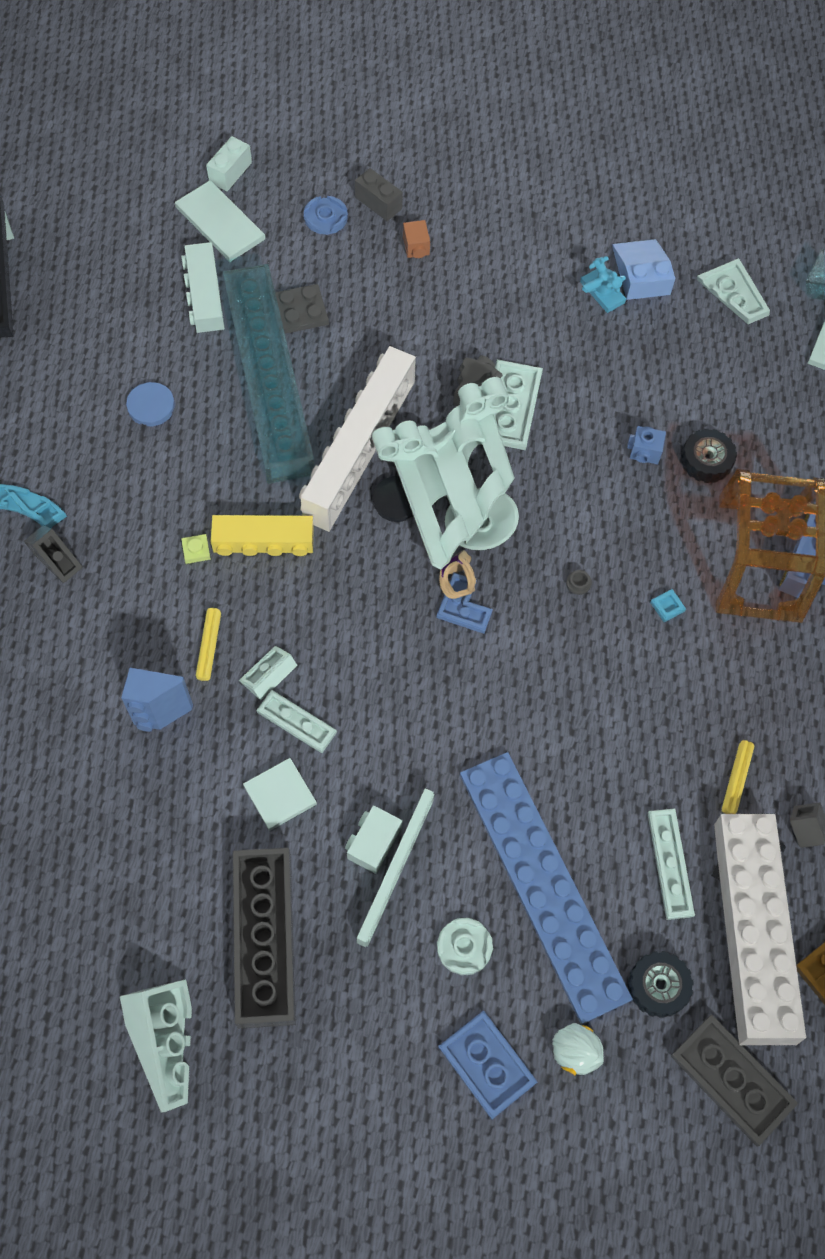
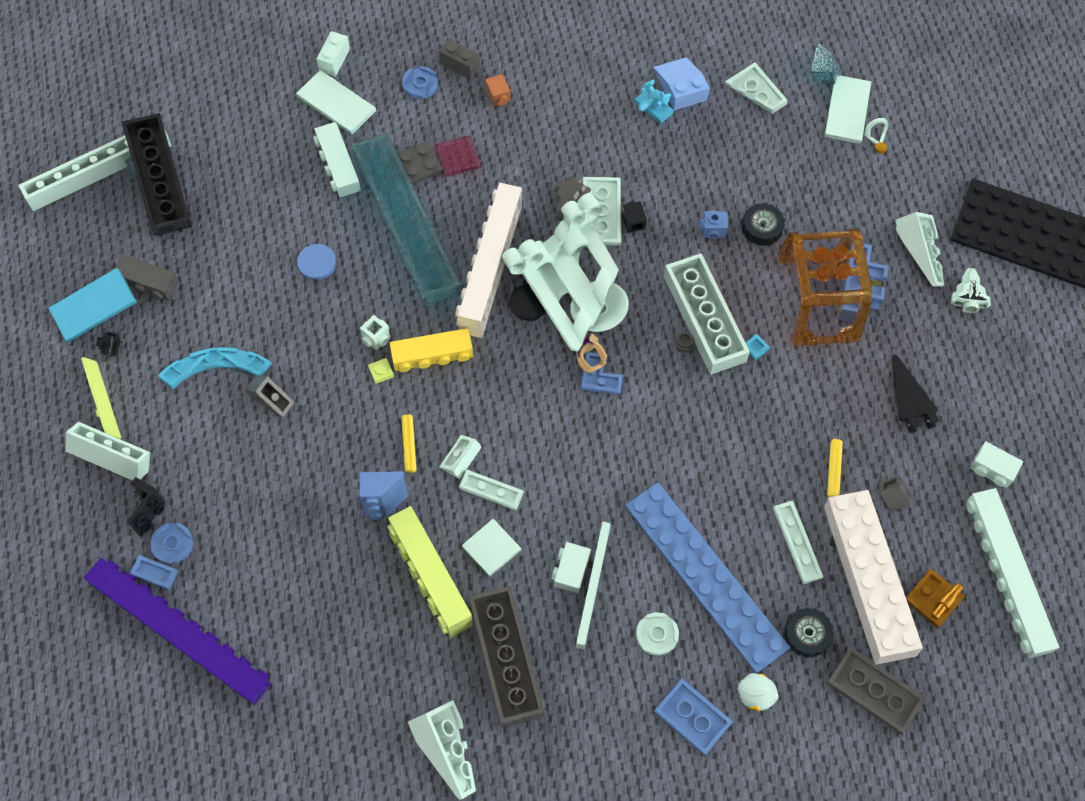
camera: 10 degrees left, 0 degrees up
none -> light aqua brick [360,315,390,351]
none -> yellowish green brick [387,506,473,638]
none -> clear pink tile [435,135,481,178]
none -> black brick [621,201,647,233]
none -> light aqua brick [663,253,750,375]

